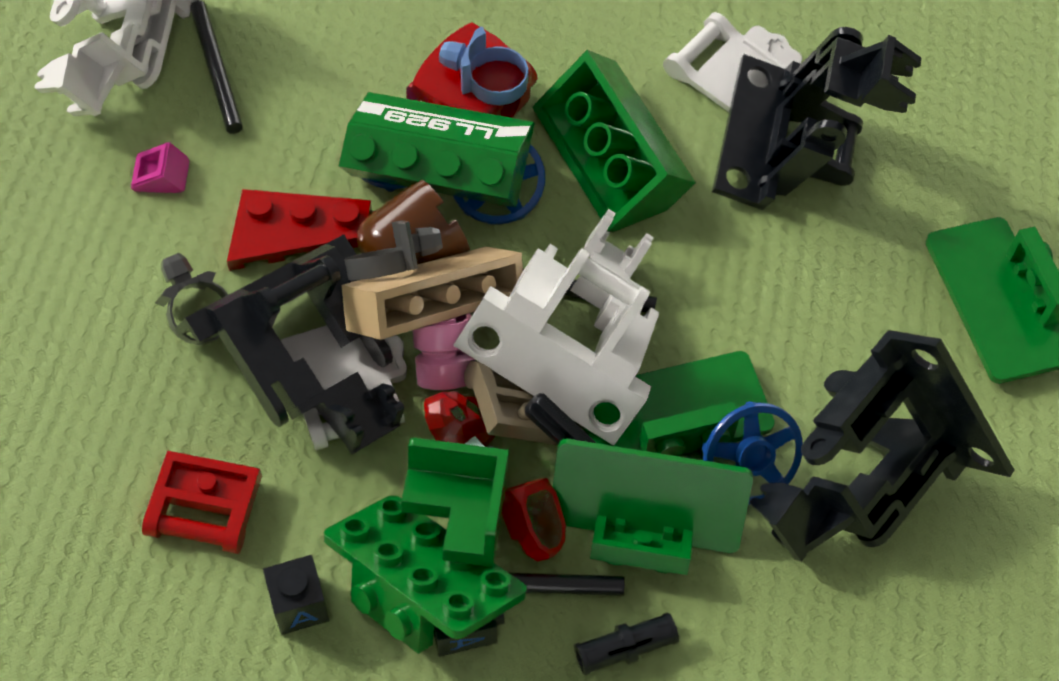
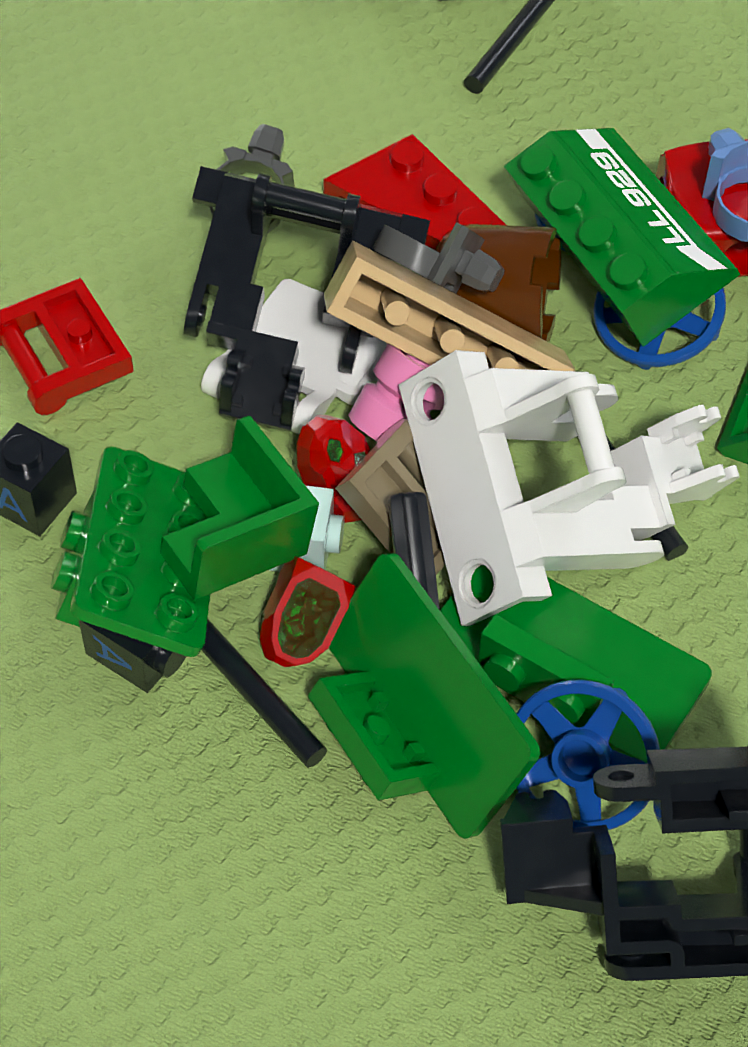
camera: 50 degrees right, 5 degrees down
dark pink slope [131,142,190,193] -> none
black pin [574,612,679,675] -> none

